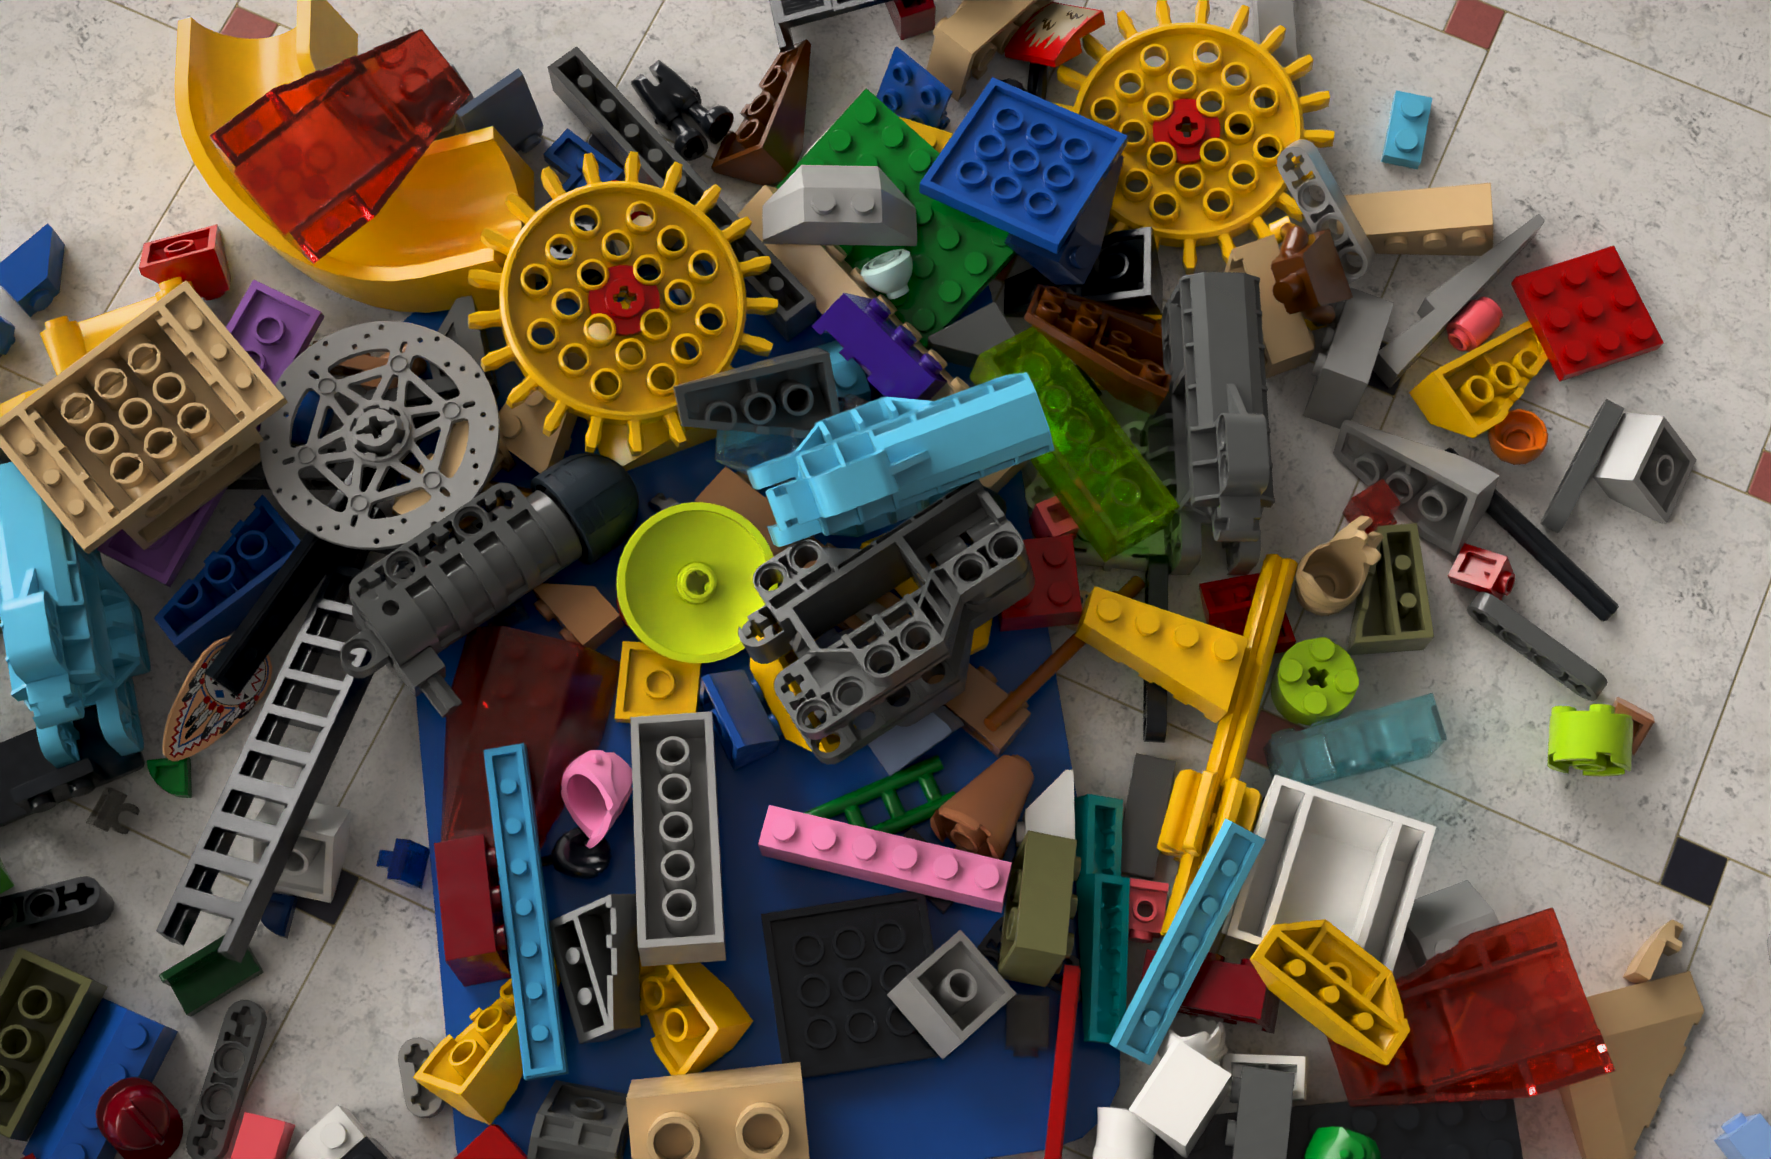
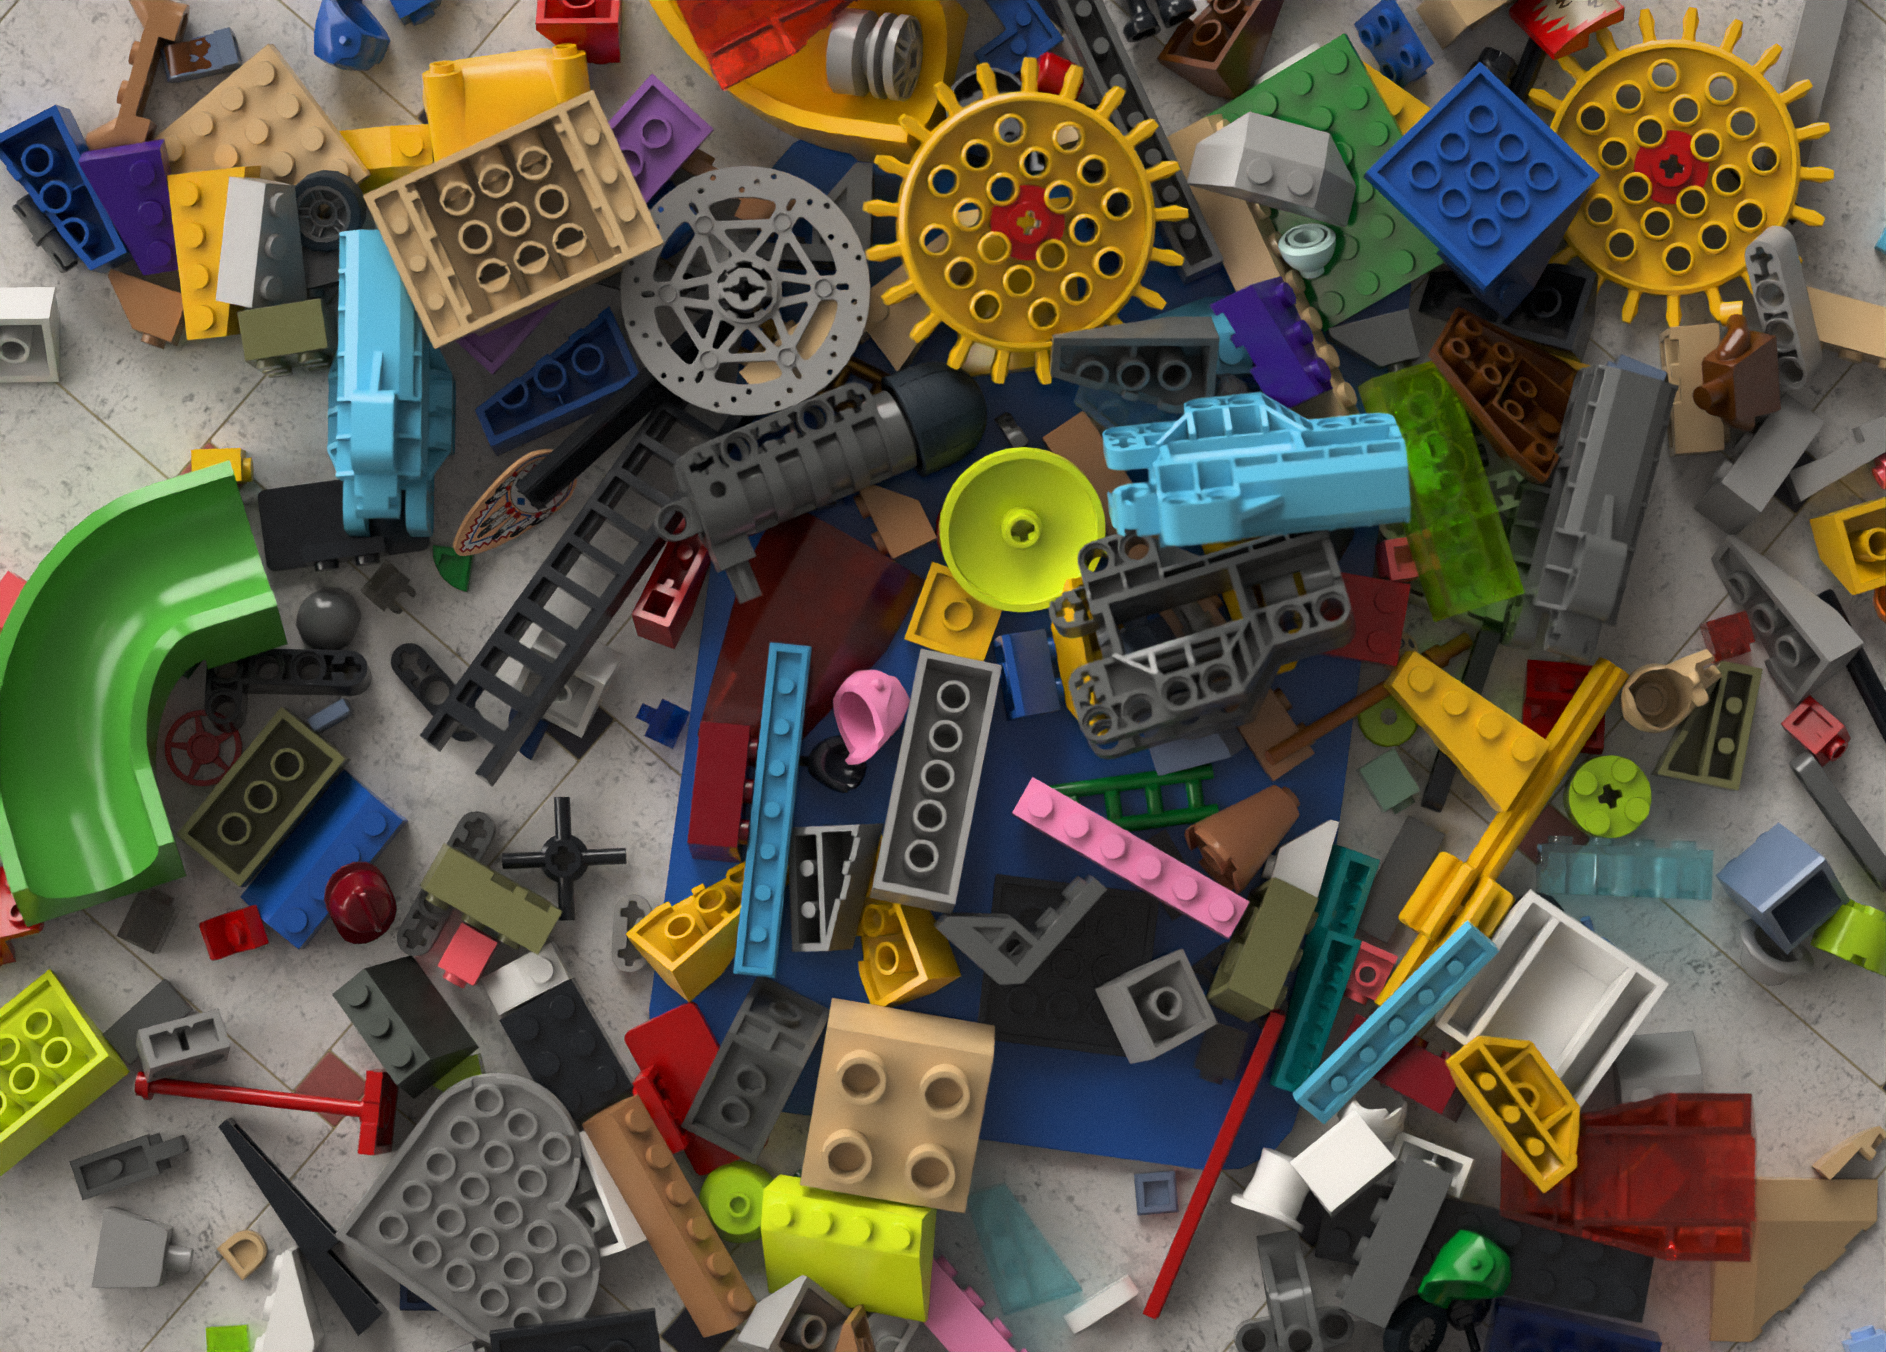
camera: 15 degrees right, 15 degrees up
dark green panel [159,935,264,1017] -> none
none -> dark grey hair [296,587,361,650]
none -> sand blue tile [307,698,354,733]
none -> black beam [391,643,483,742]
none -> olive wedge [420,843,563,955]
none -> black bar [502,797,627,921]
none -> red slope [631,518,711,649]
none -> light grey wheel [826,7,923,102]
none -> dark grey bracket [933,874,1107,985]
none -> sand green brick [1356,748,1420,815]
none -> lime piece [1357,695,1418,748]
none -> sand blue slope [1716,822,1850,954]
none -> light grey hat [1739,919,1814,986]

